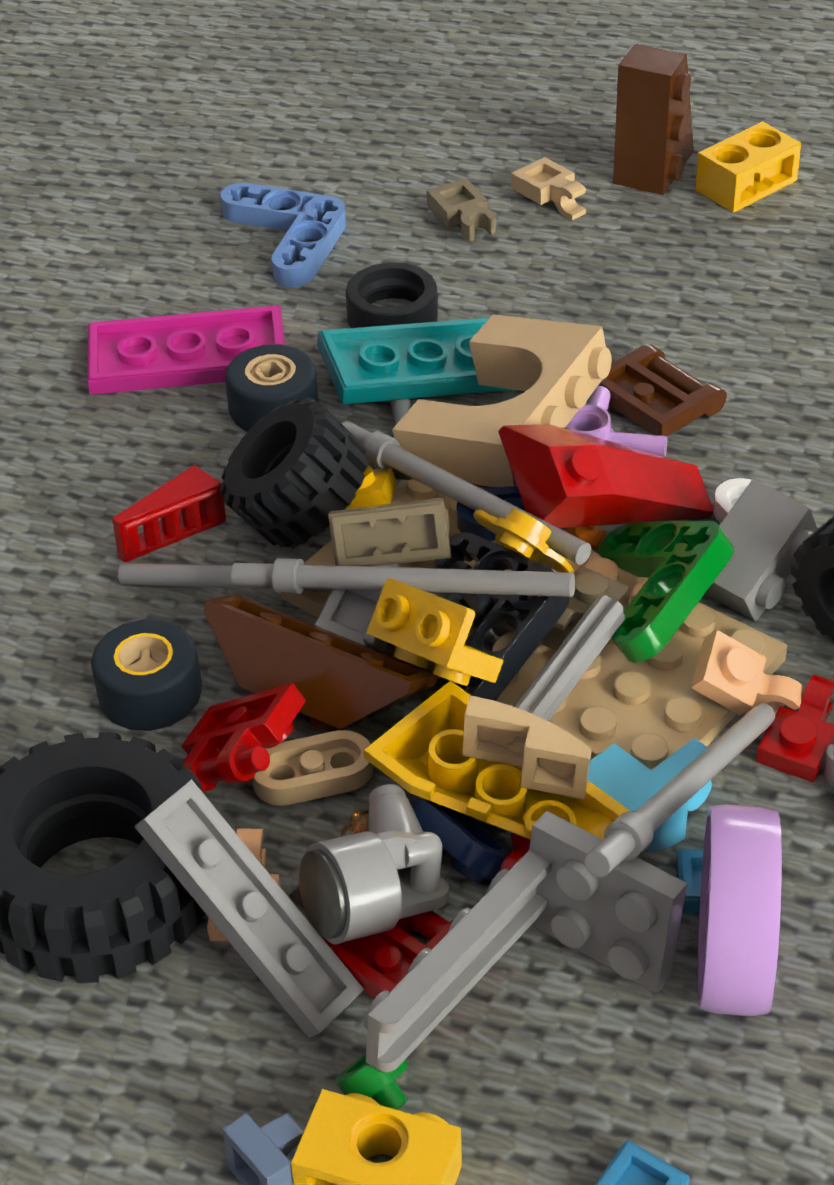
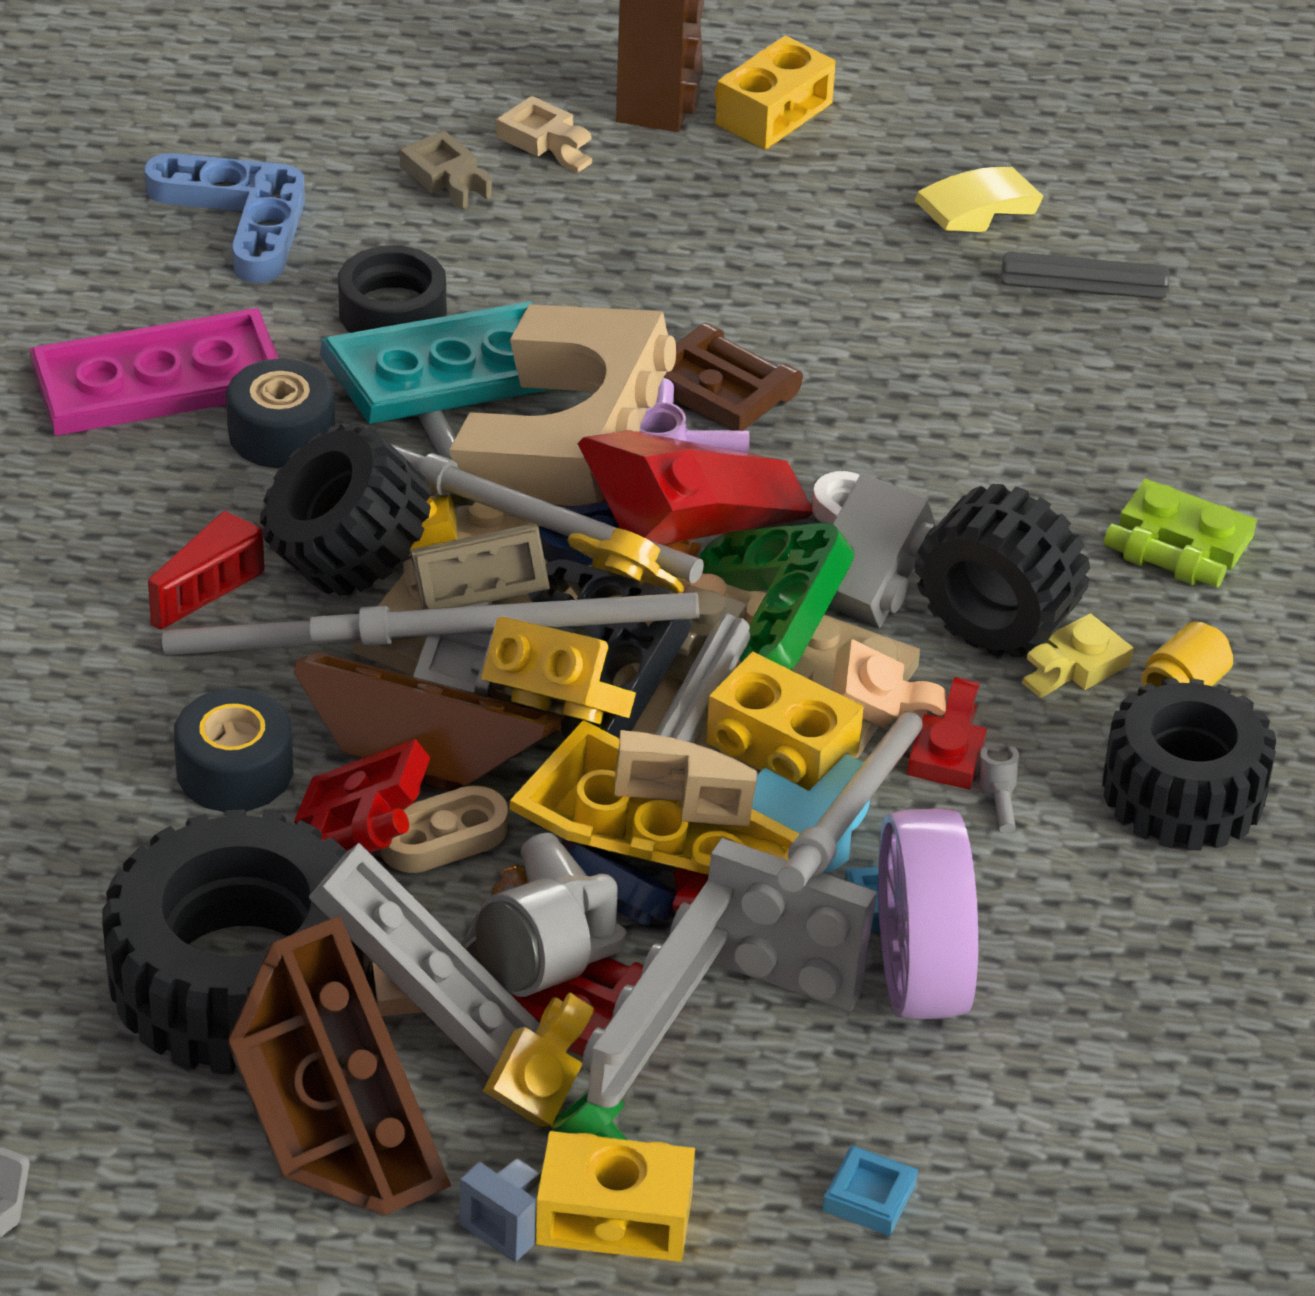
camera: 15 degrees left, 0 degrees up
none -> reddish brown wedge [226,915,451,1216]
none -> yellow plate [482,993,594,1127]
none -> yellow brick [706,651,863,791]

